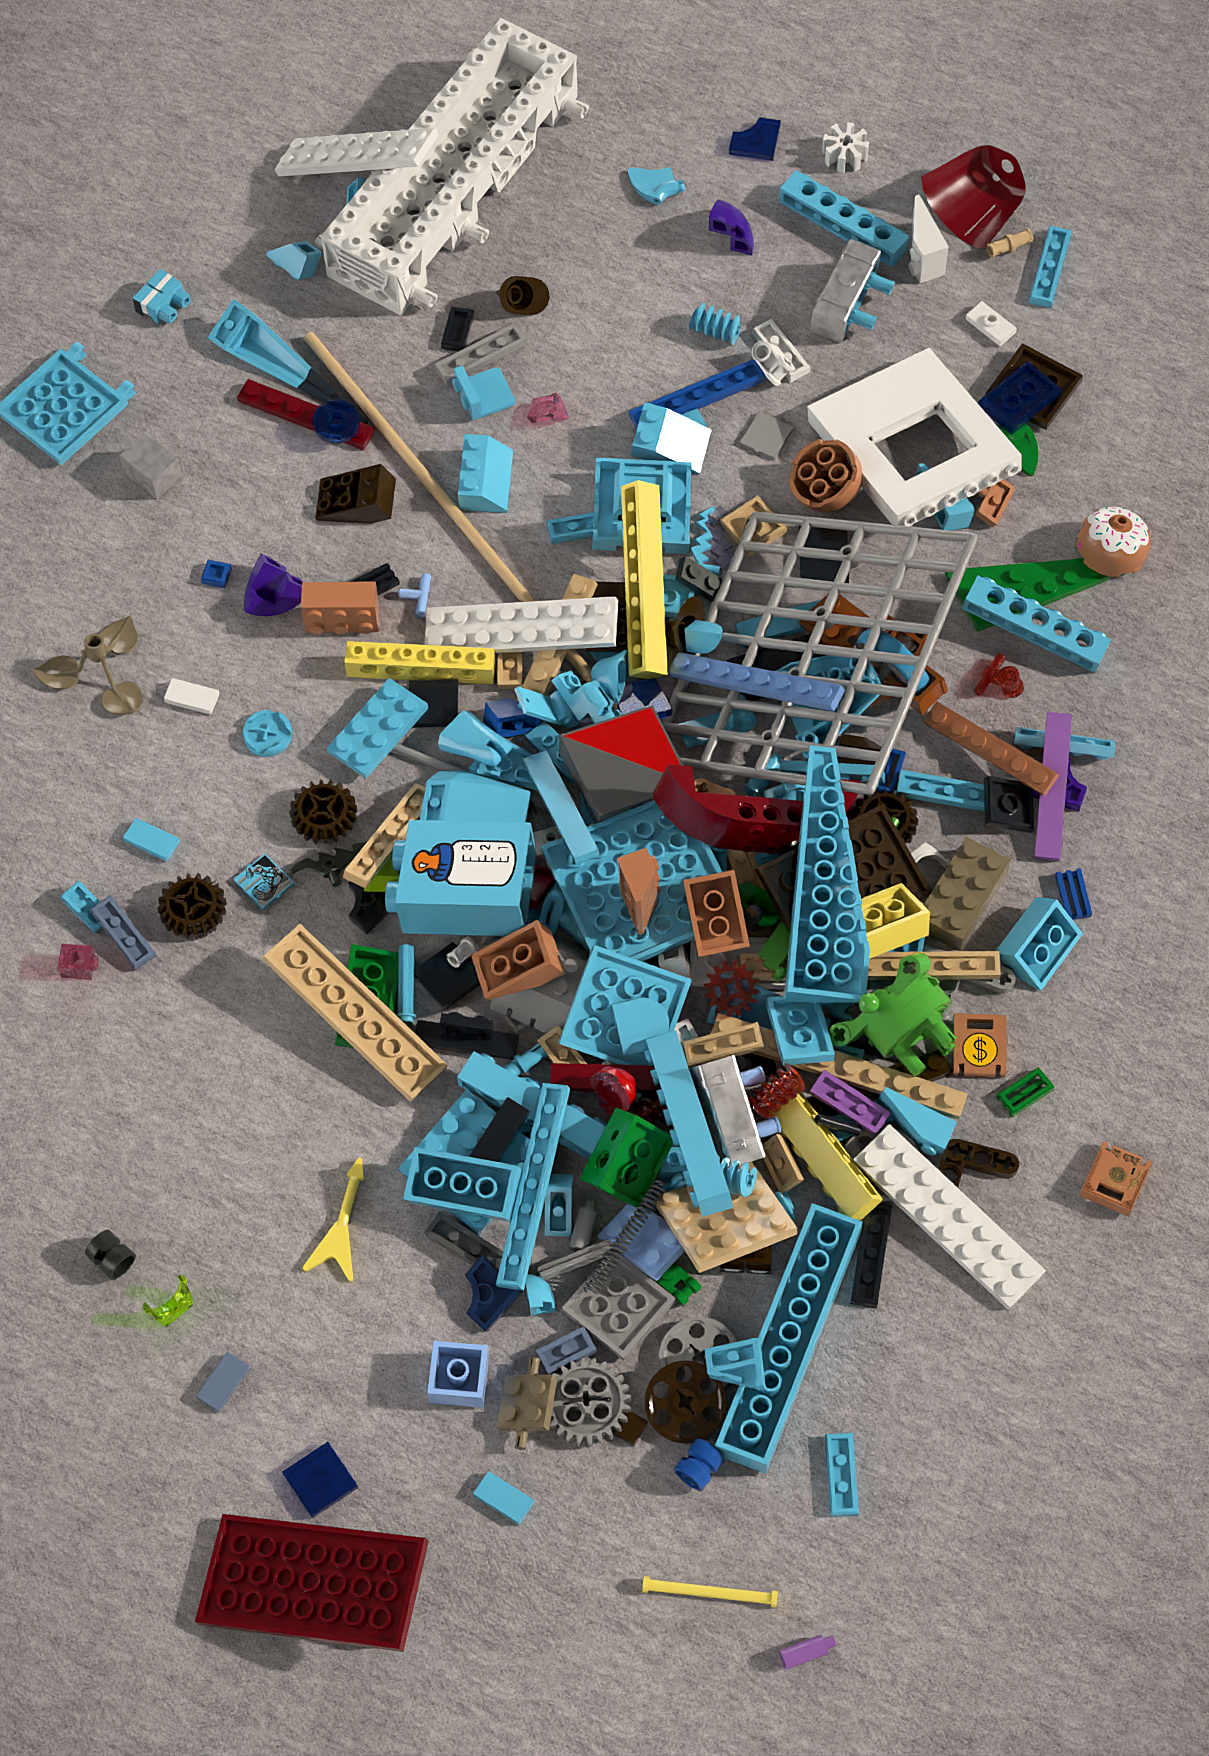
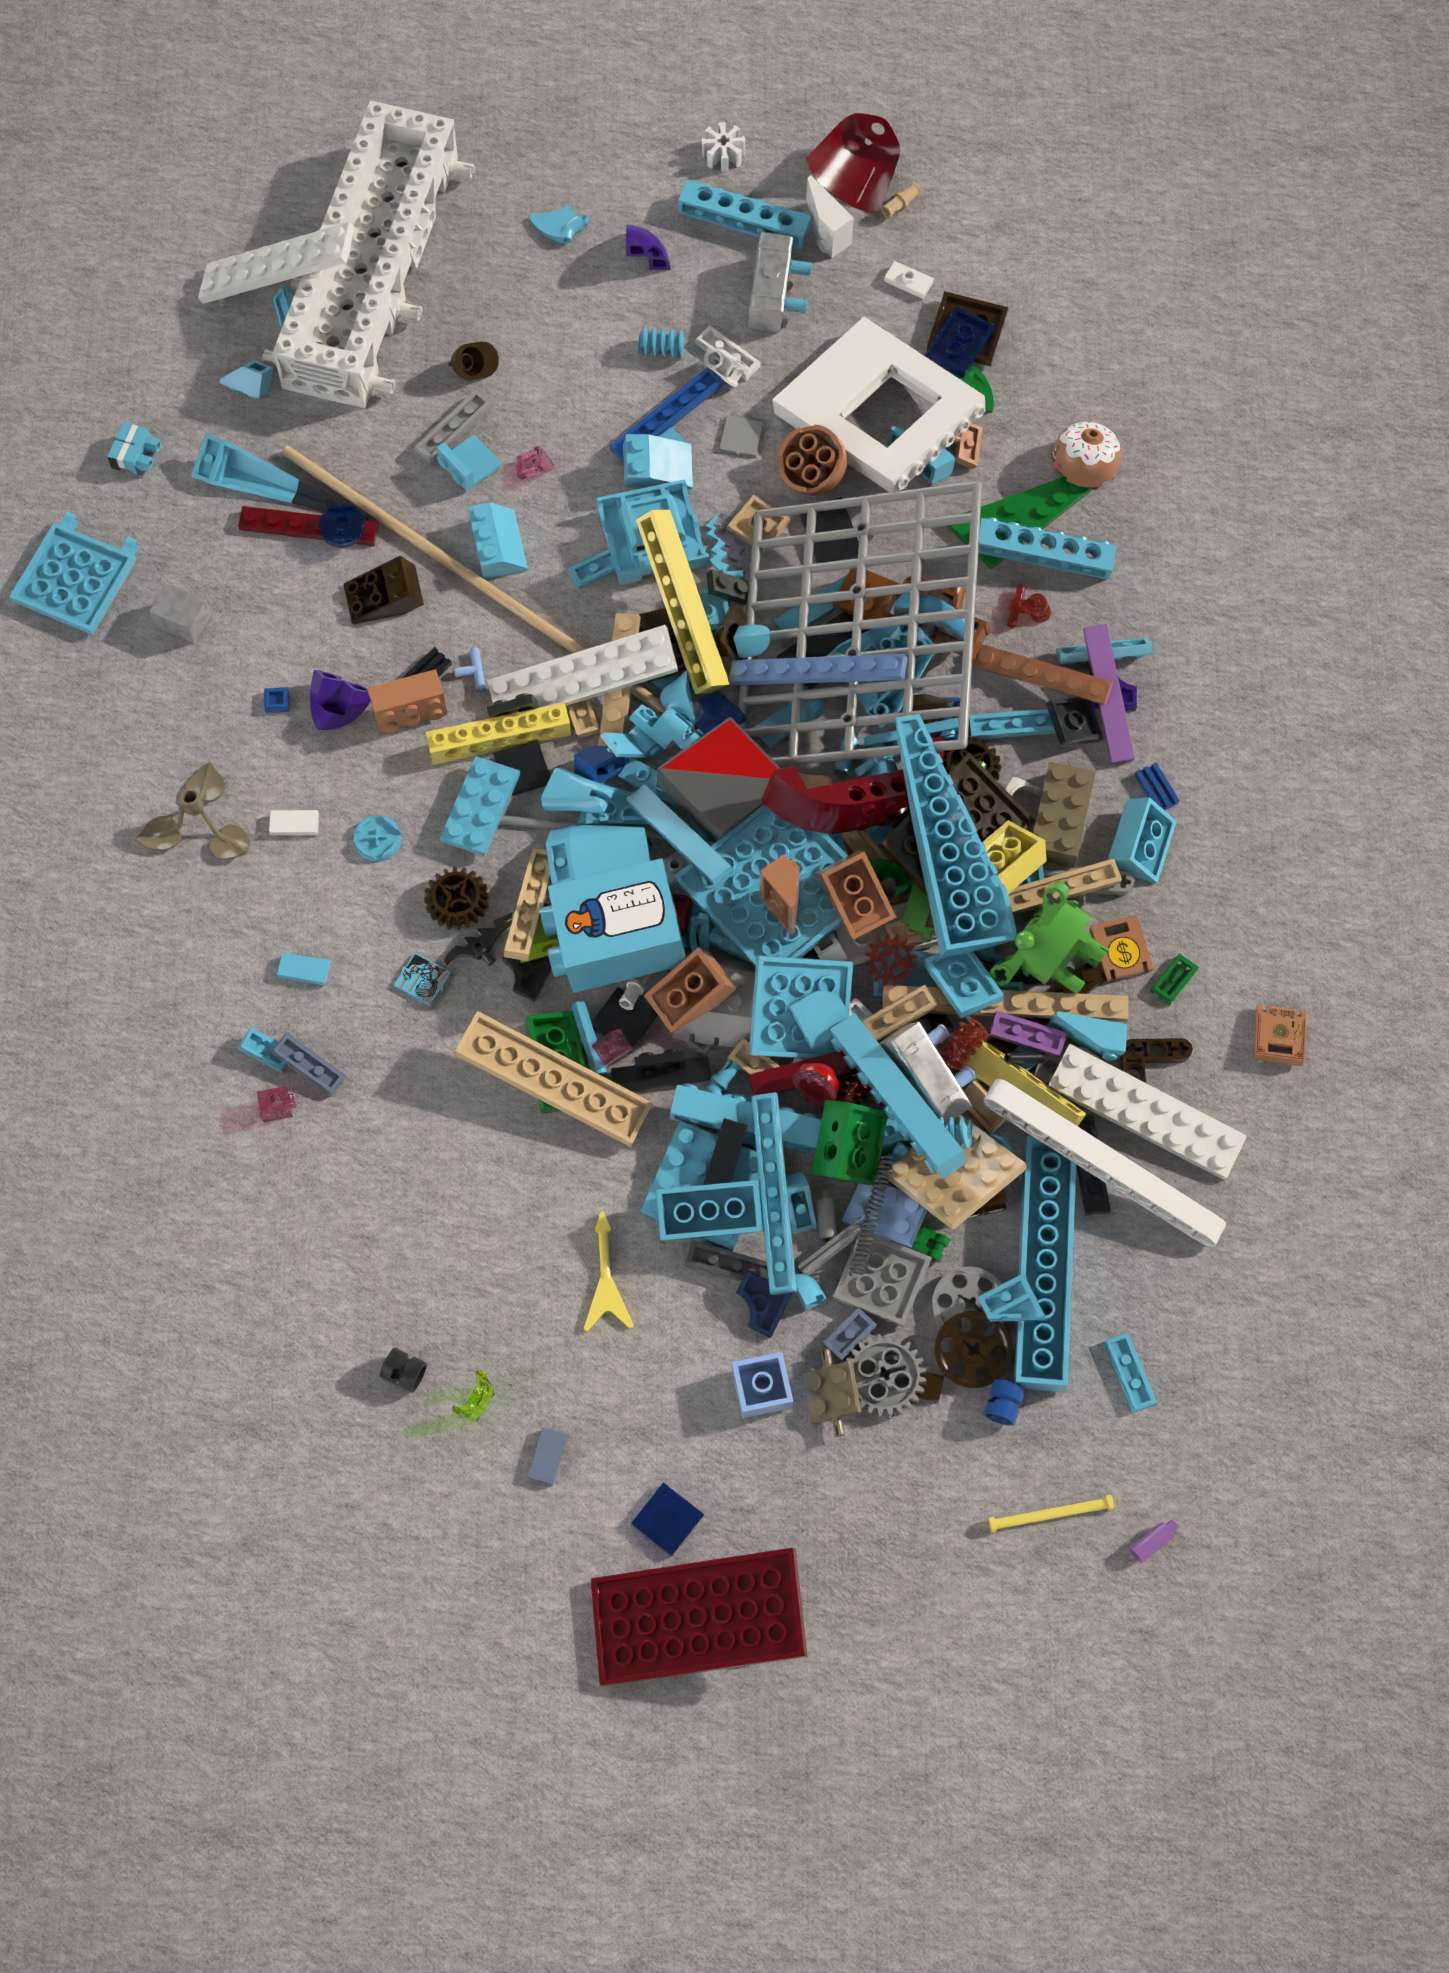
camera: 20 degrees left, 5 degrees up
dark brown gear [157,873,227,940] -> none
black tile [441,306,474,352] -> none
medium azure tile [473,1471,535,1525] -> none
clear blue tile [729,117,781,161] -> none
medium azure tile [1029,226,1072,308] -> none
none -> pearl dark grey plate [487,693,539,718]
none -> clear pink brick [591,1029,633,1066]
none -> white beam [983,1079,1226,1247]

